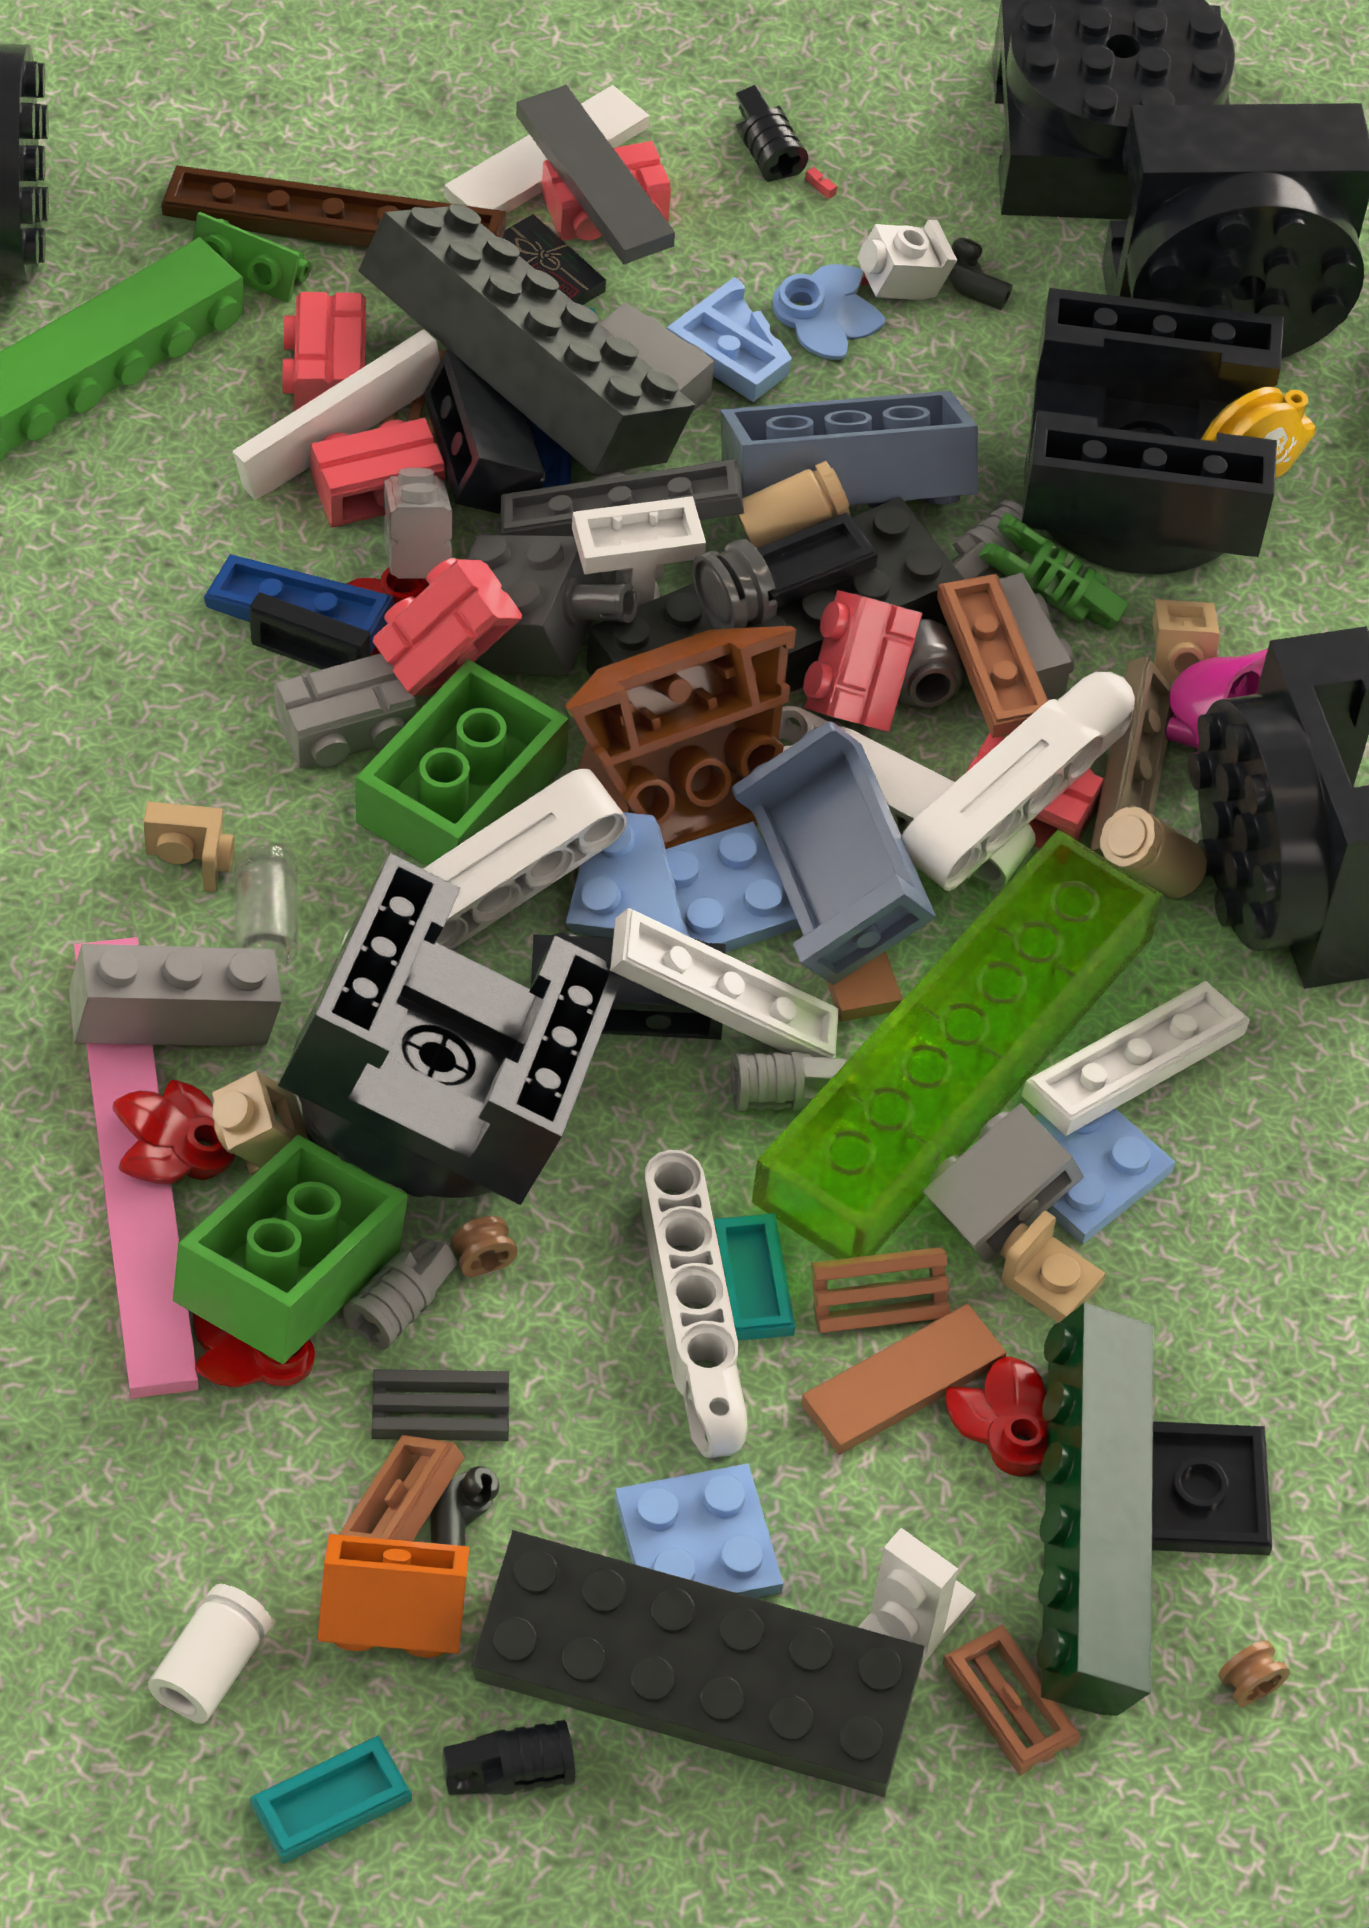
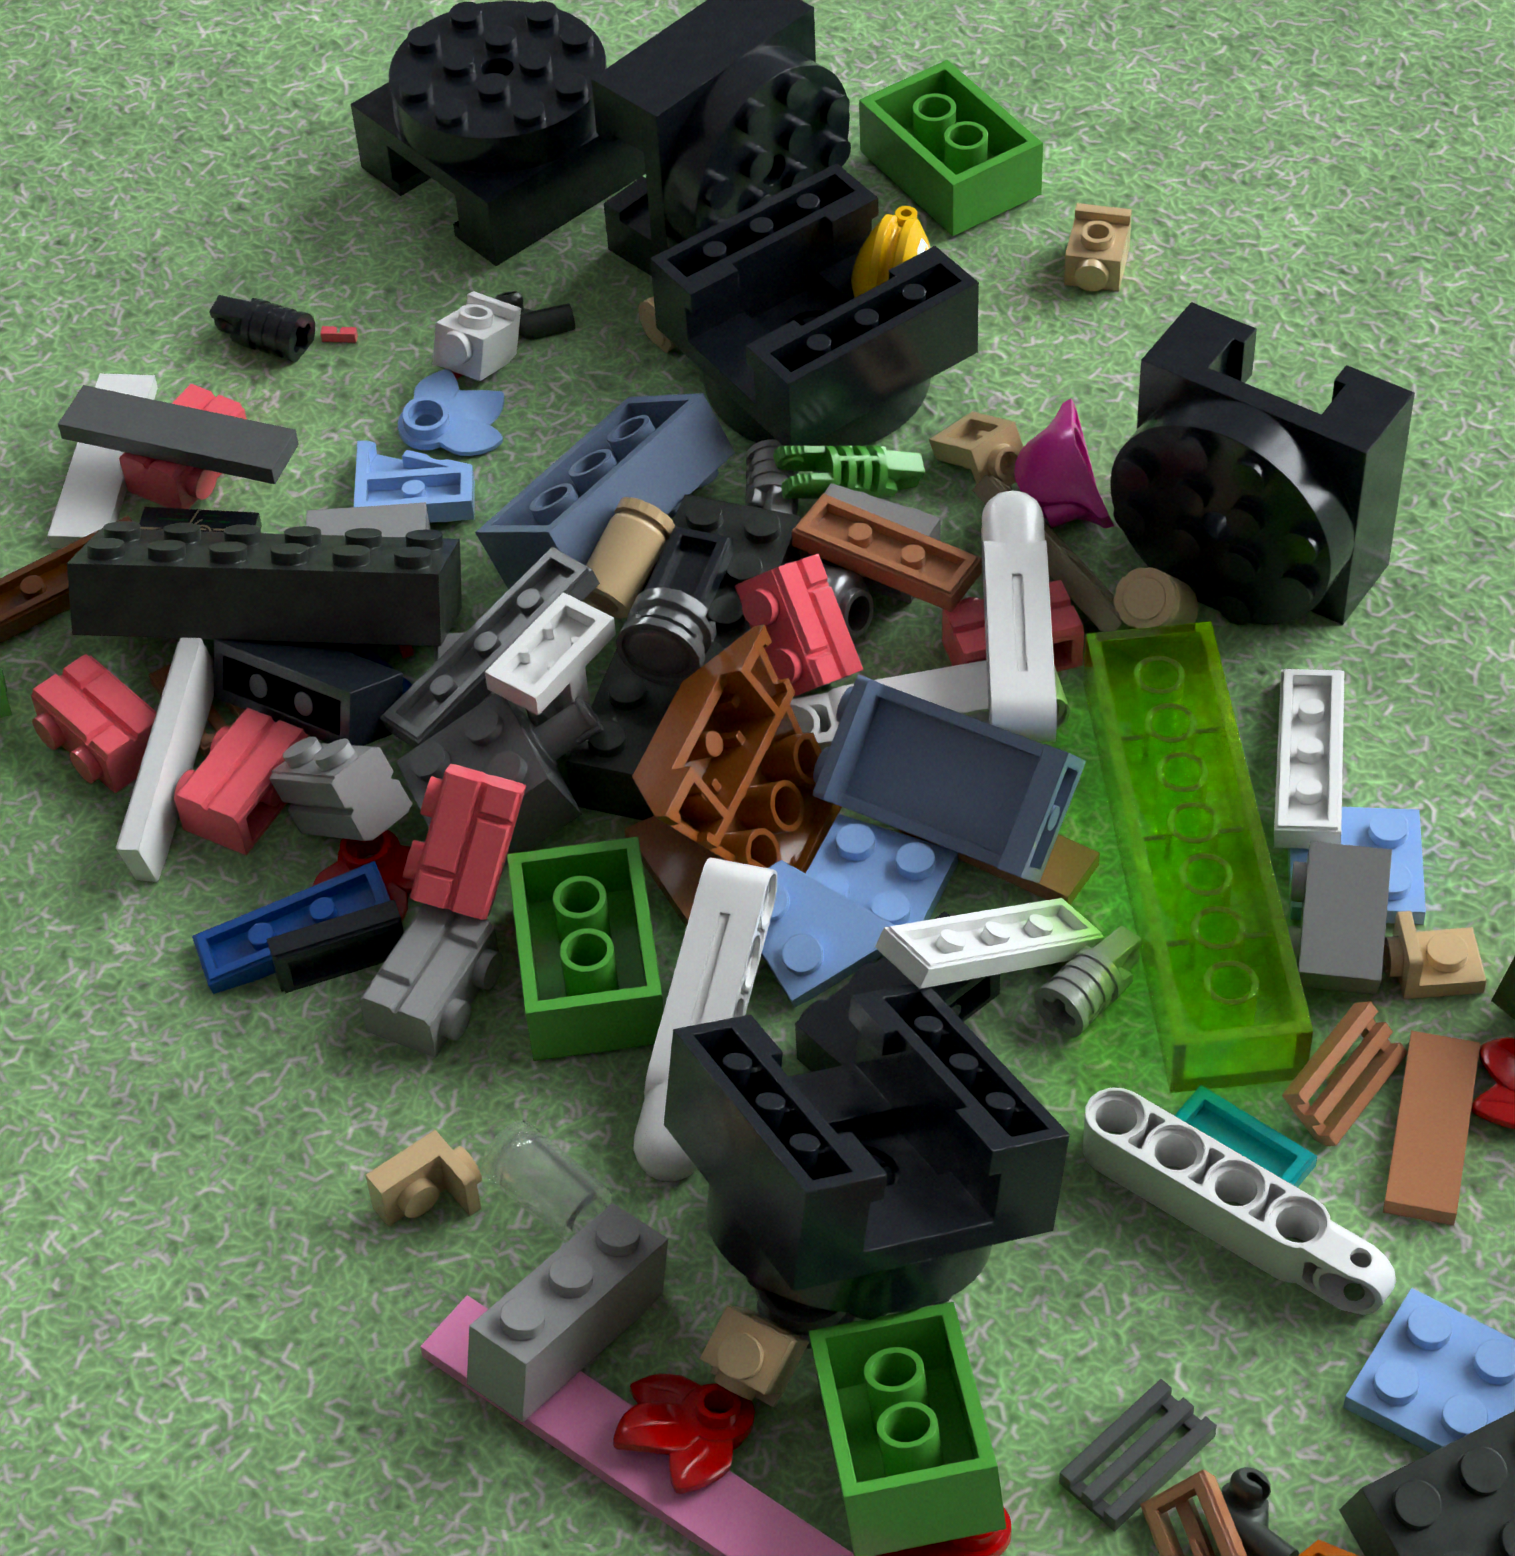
camera: 35 degrees left, 5 degrees down
light grey hinge [343,1239,458,1350] -> none
medium nougat bush [450,1216,518,1278] -> none

